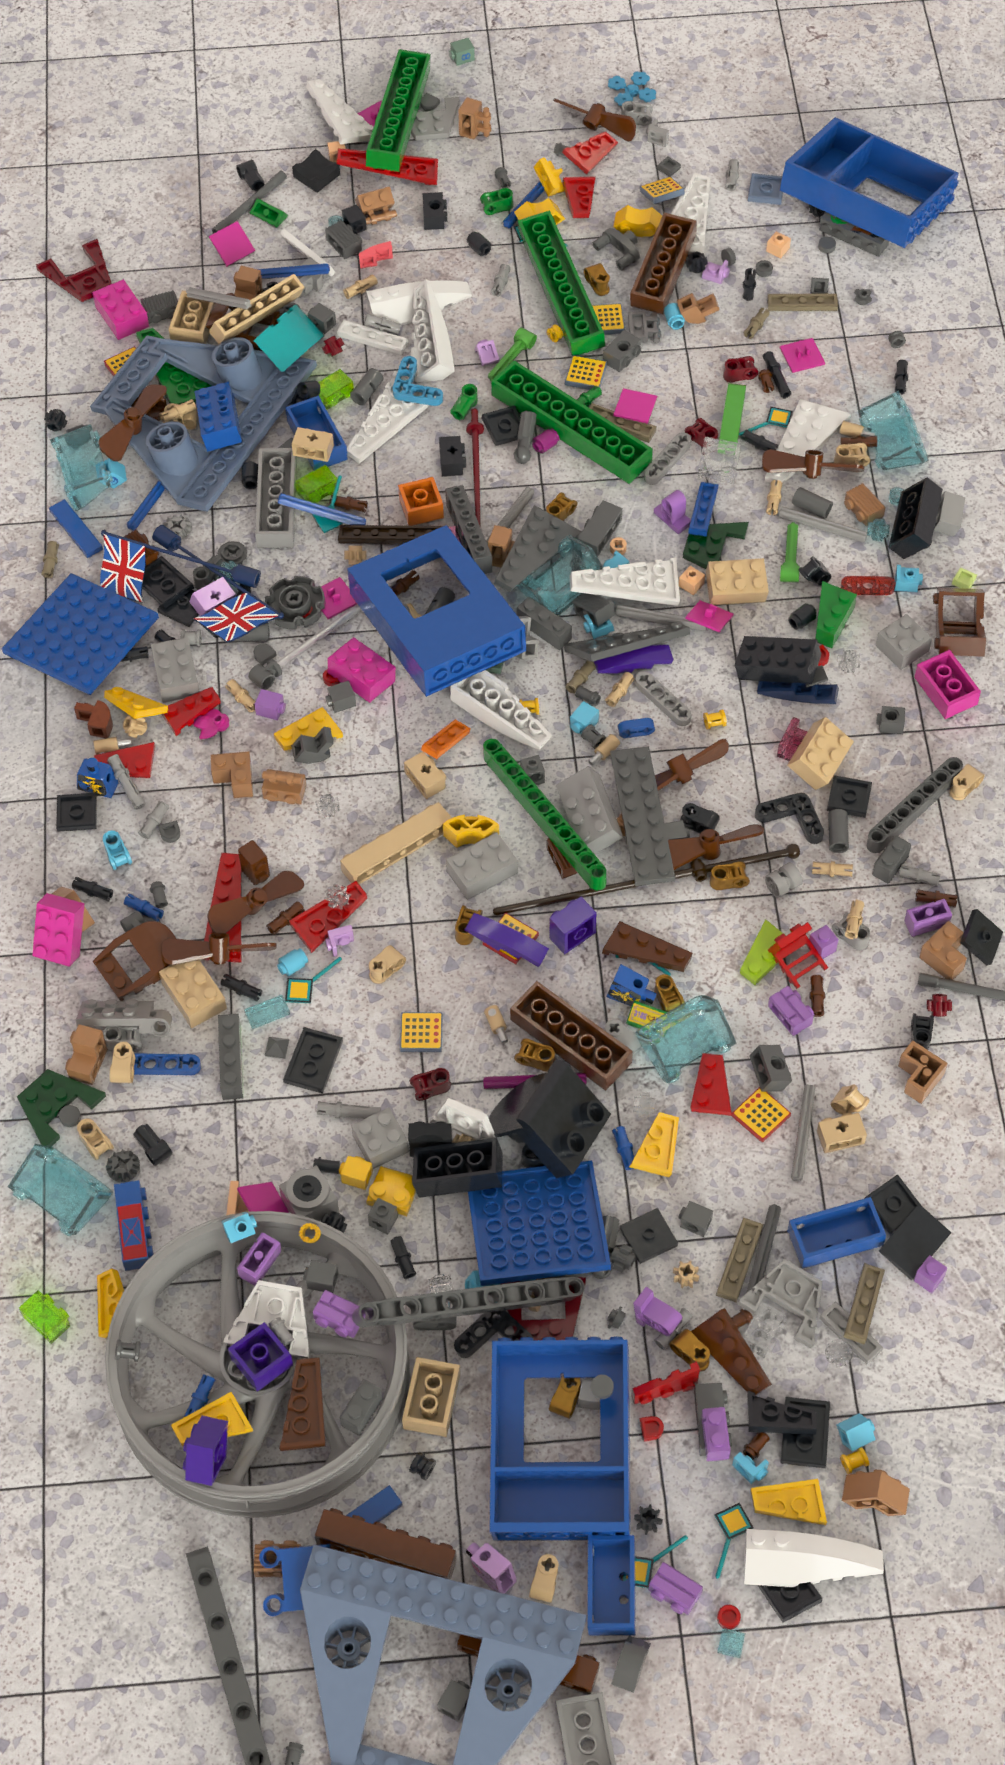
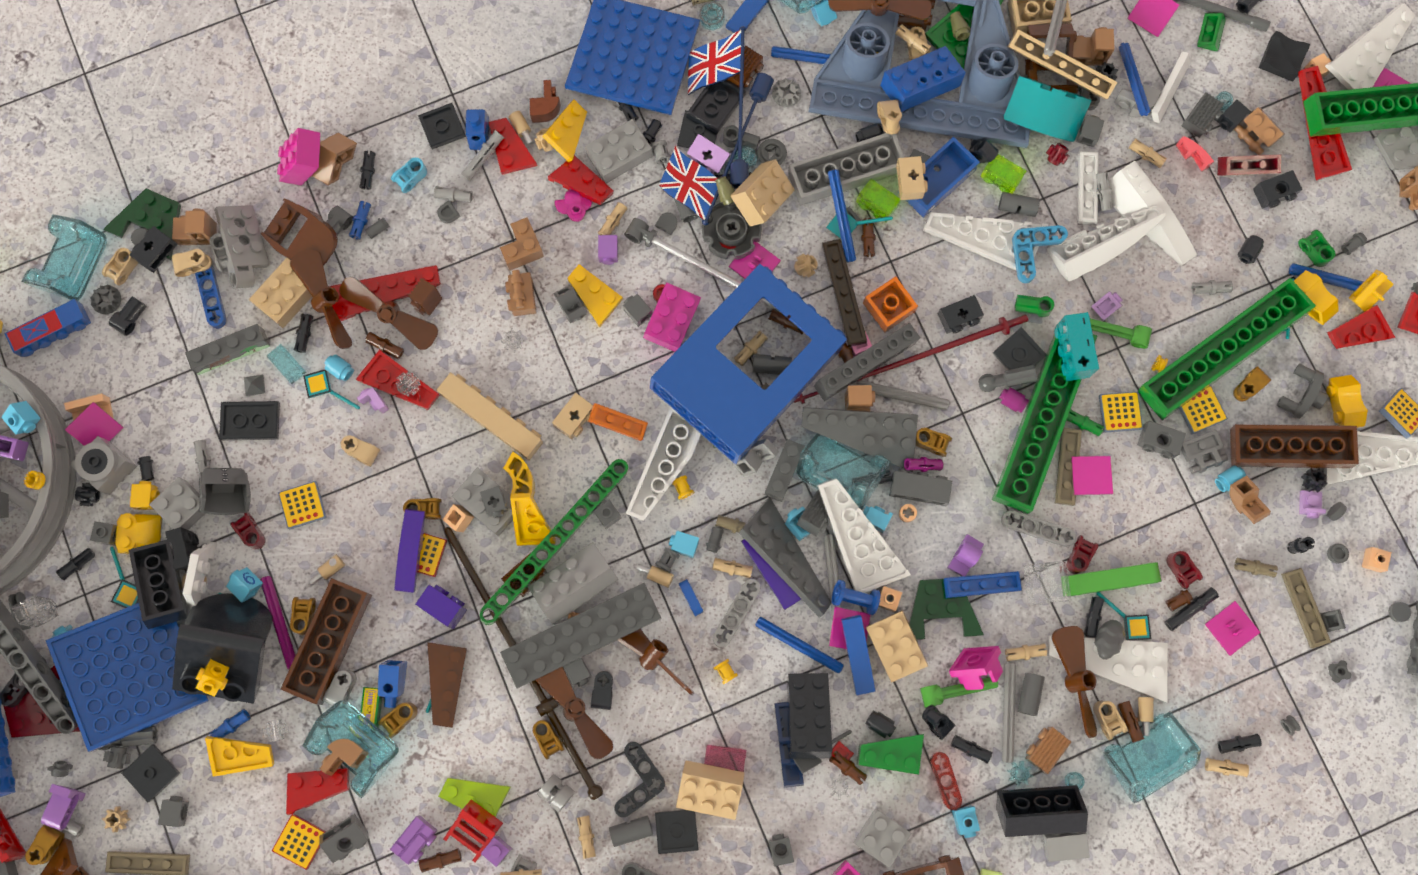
camera: 70 degrees right, 20 degrees up
none -> piece [110,547,139,608]
none -> black brick [130,226,178,273]
none -> yellow brick [195,659,229,697]
none -> dark grey piece [199,468,251,515]
none -> medium azure brick [226,567,263,602]
none -> medium nougat brick [319,739,369,776]
none -> light nougat plate [443,504,474,532]
none -> dark grey brick [480,486,508,518]
none -> yellow wing [510,493,556,546]
none -> clear light blue wheel [699,1,725,31]
none -> olive cone [715,176,735,205]
none -> tan brick [731,159,795,226]
none -> blue axle [755,617,844,673]
none -> reddish brown pin [829,751,867,785]
none -> blue hose [831,580,881,615]
none -> blue tile [841,615,876,696]
none -> tan piece [877,100,902,134]
none -> magenta pin [904,457,944,472]
none -> dark pink panel [949,646,1003,690]
none -> olive cone [950,12,971,41]
none -> black pin [950,735,993,764]
none -> teal piece [1054,312,1099,381]
none -> dark grey arm [1094,620,1125,660]
none -> tan pin [1205,758,1249,777]
none -> brick [1217,154,1281,176]

